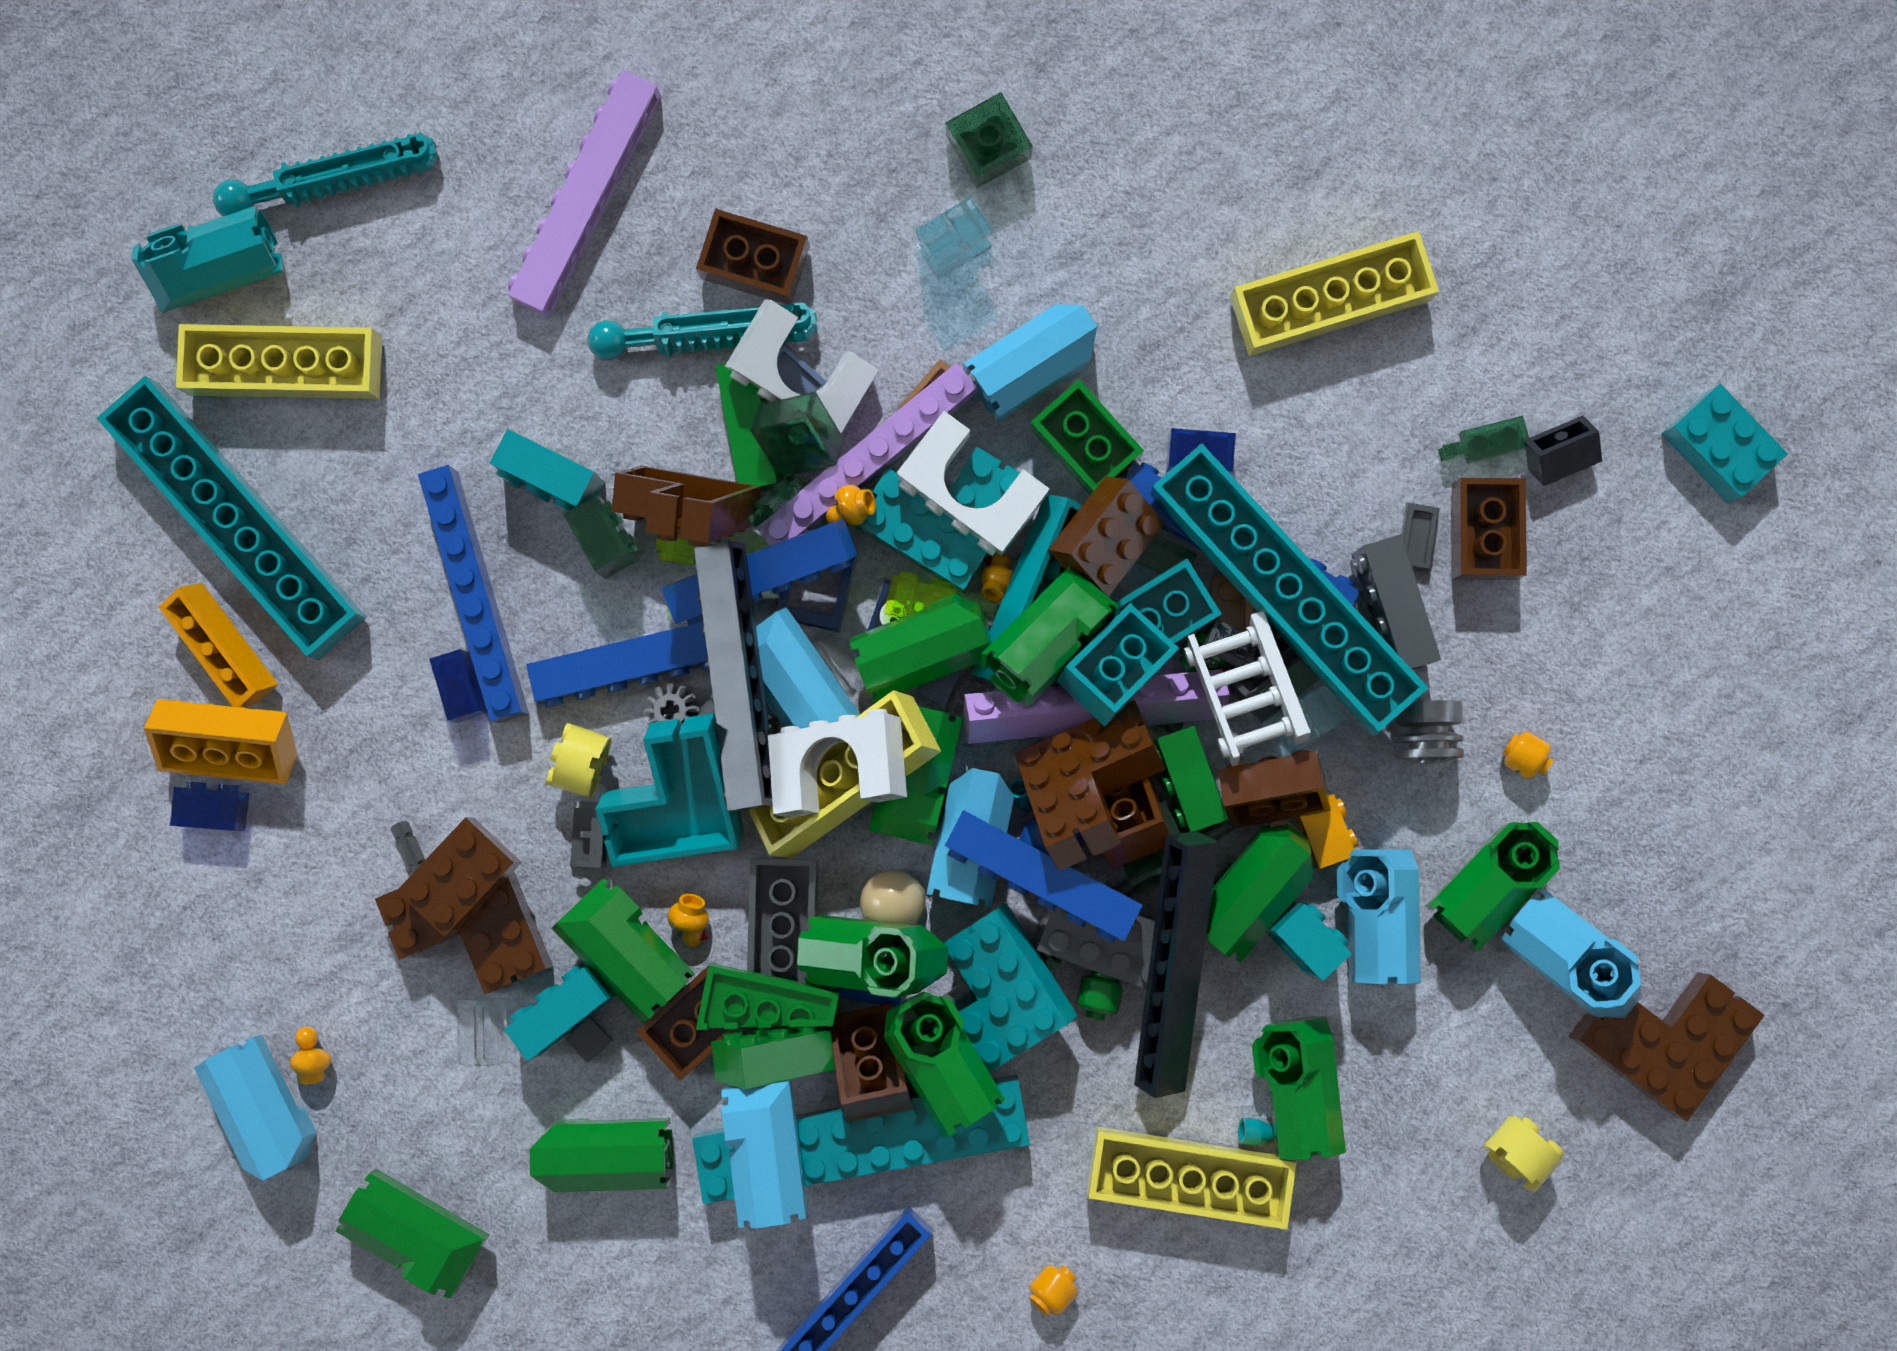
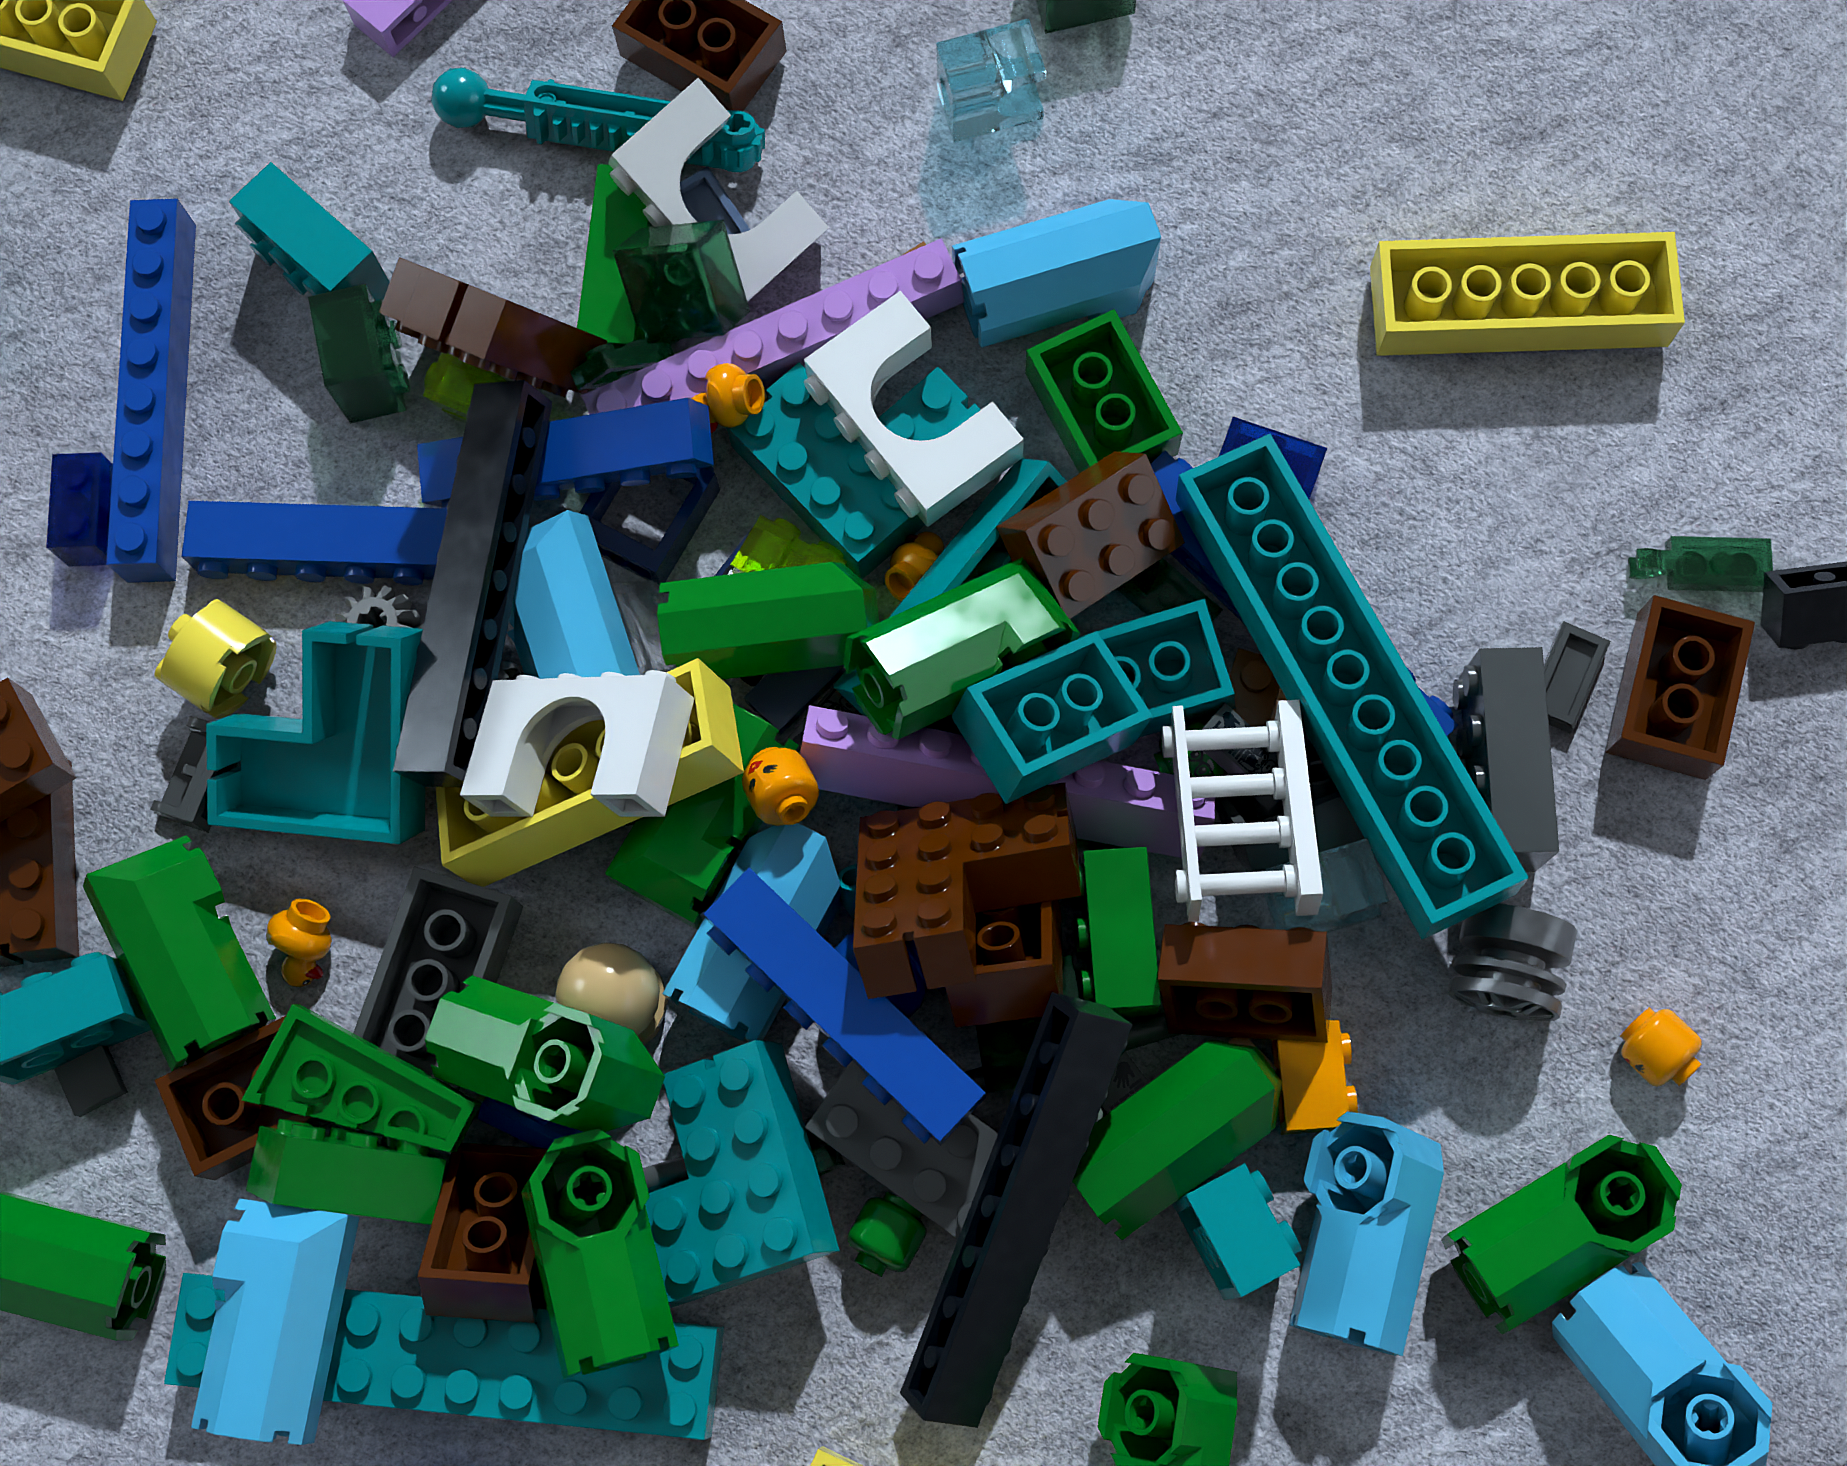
camera: 15 degrees right, 10 degrees down
none -> light orange head [742,747,819,826]

